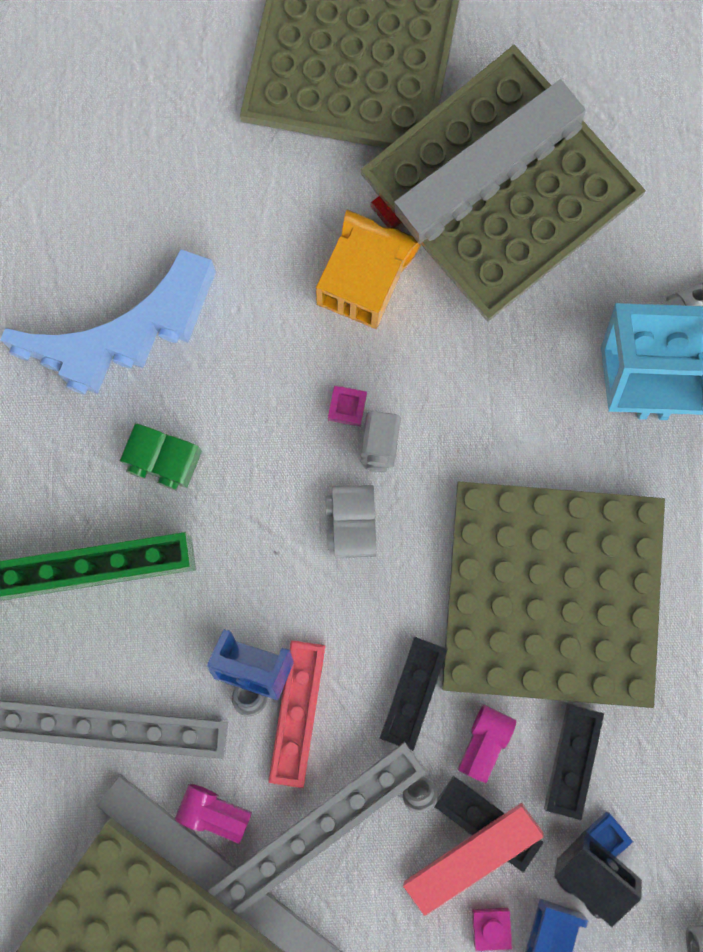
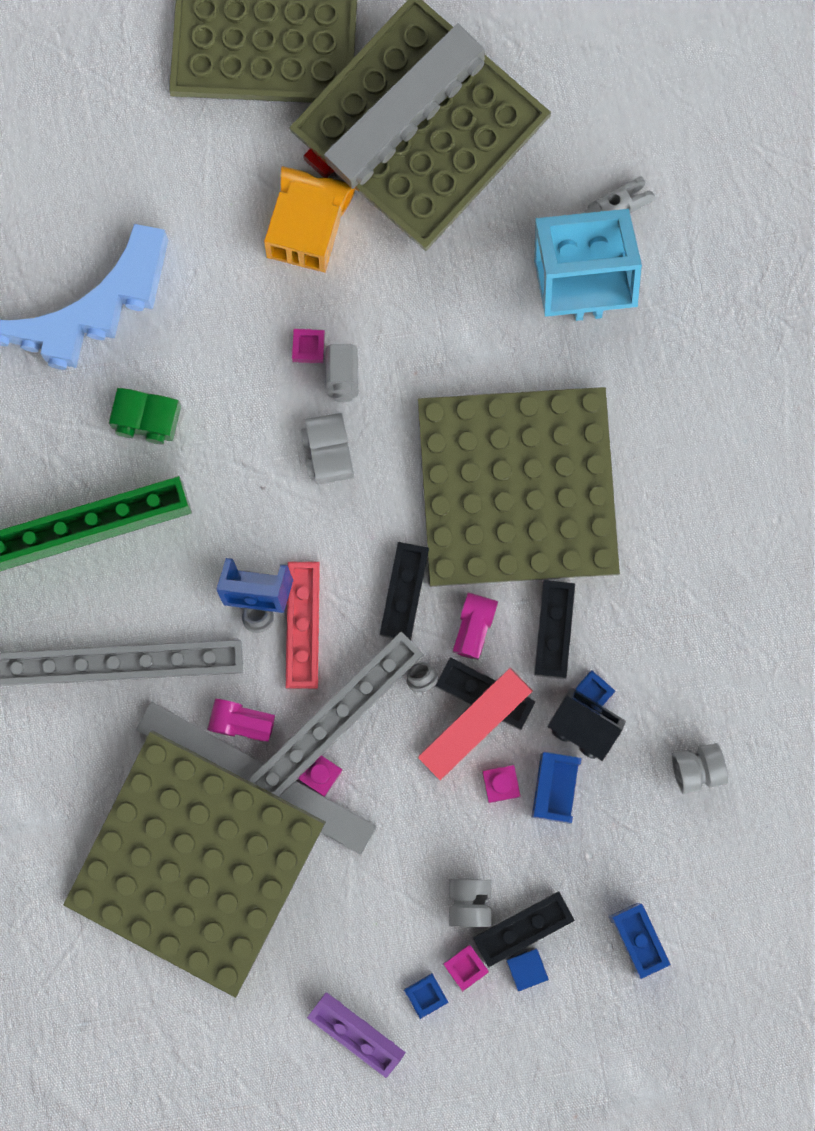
camera: 10 degrees left, 0 degrees up
none -> dark pink plate [298,755,343,797]

